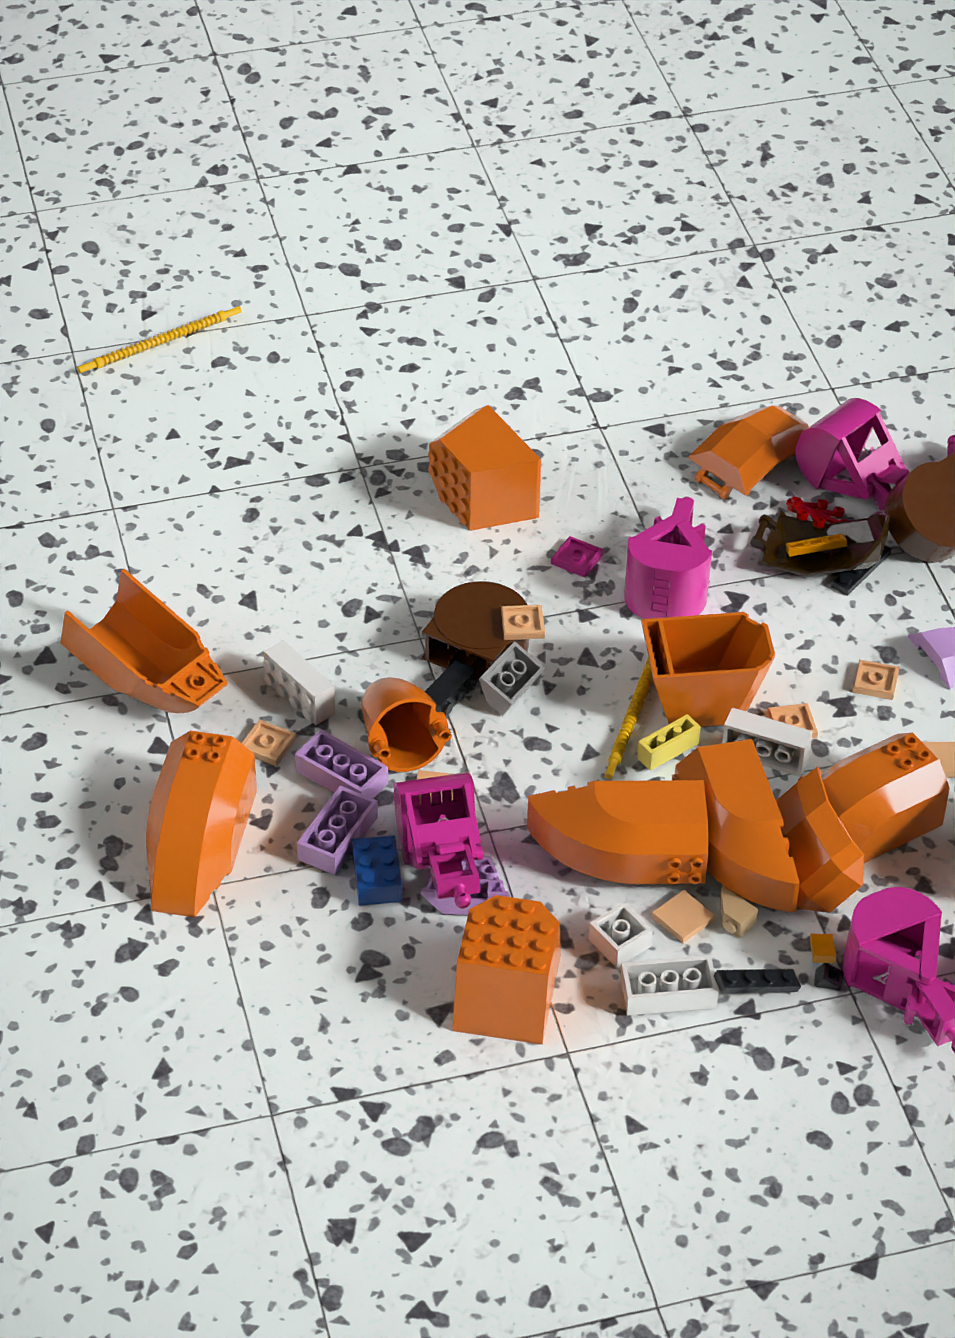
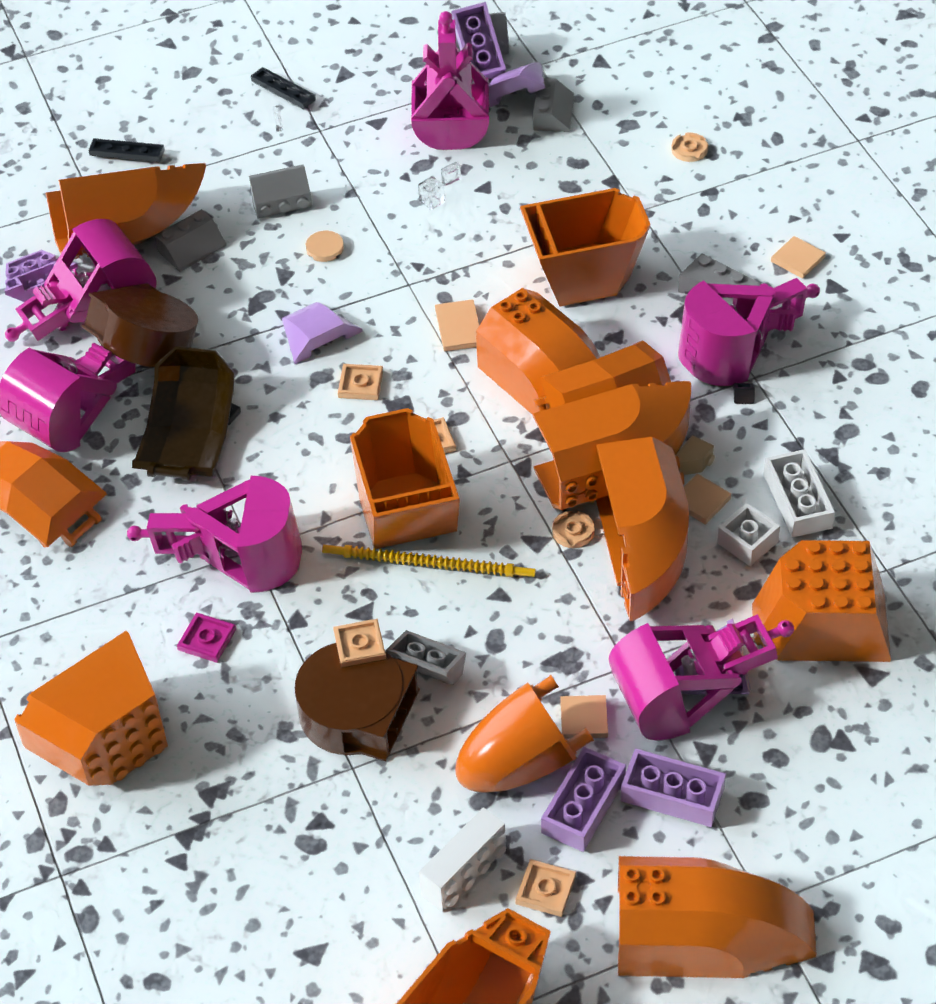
camera: 95 degrees left, 5 degrees up
blue brick [352,835,402,906] -> none
black brick [424,660,477,715] -> none
light yellow brick [637,714,701,771] -> none
black plate [713,969,801,994] -> none
white brick [722,708,813,777] -> none
light orange tile [785,533,847,557] -> none
red plant [786,497,850,528] -> none
light orange tile [810,933,836,963] -> none

